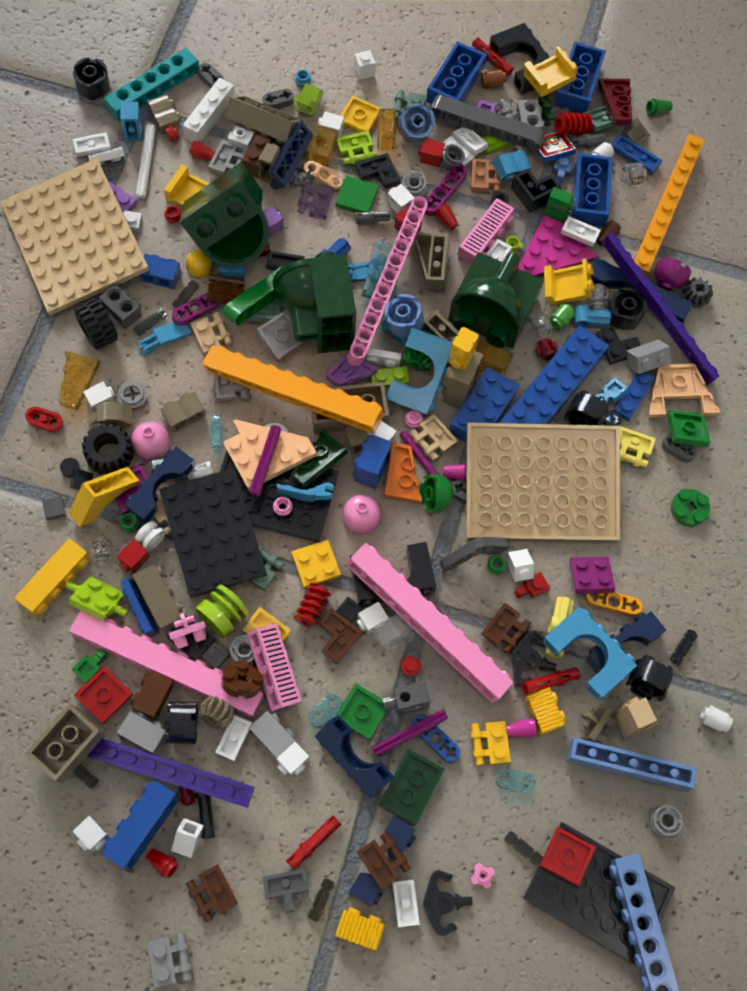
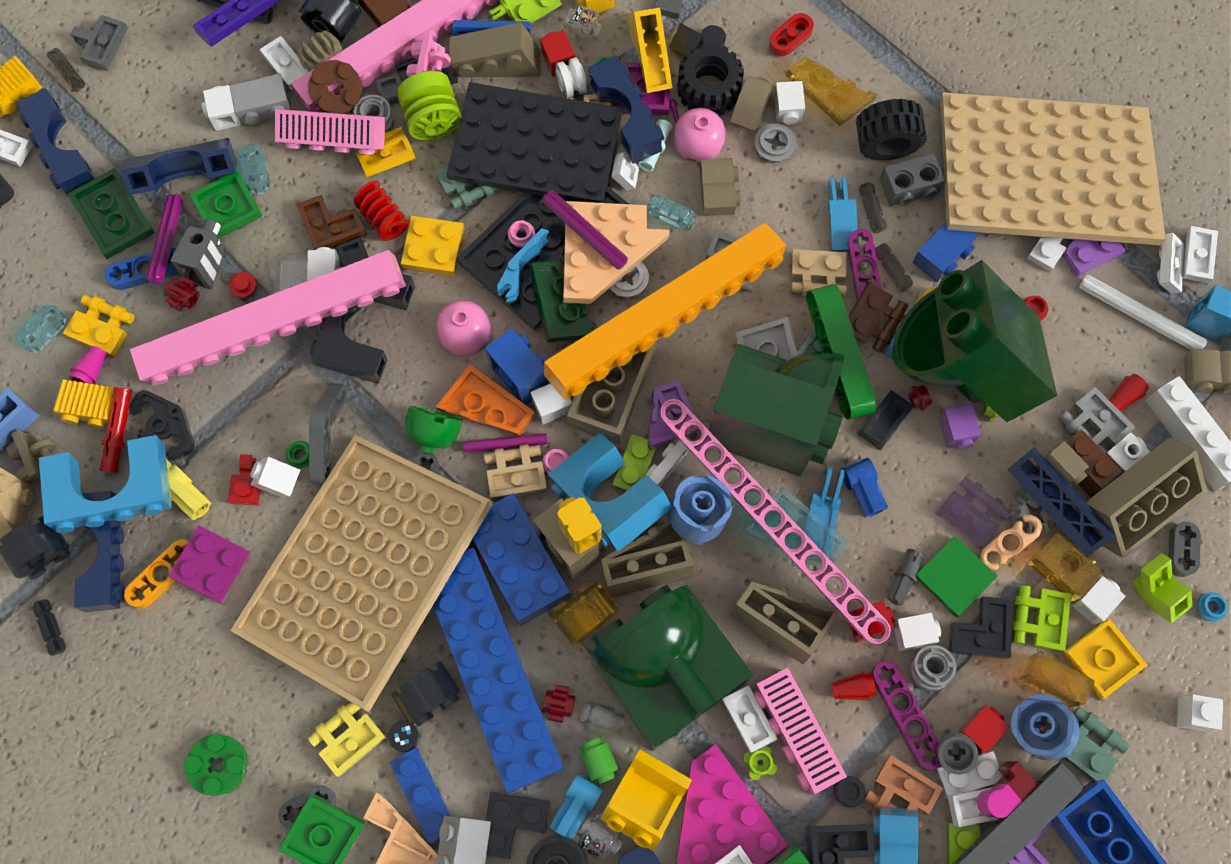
camera: 125 degrees right, 5 degrees up
yellow panel [164,164,210,208] -> none
red plate [166,125,180,142] -> none
red pin [286,815,341,870] -> none
reddish brown plate [356,831,411,890] -> none
dark pink cone [443,463,466,482] -> none
reddish brown plate [481,603,531,655] -> none
dark azure plate [596,377,628,406] -> none
none -> dark red gear [164,276,199,312]
none -> leg [977,761,1039,818]

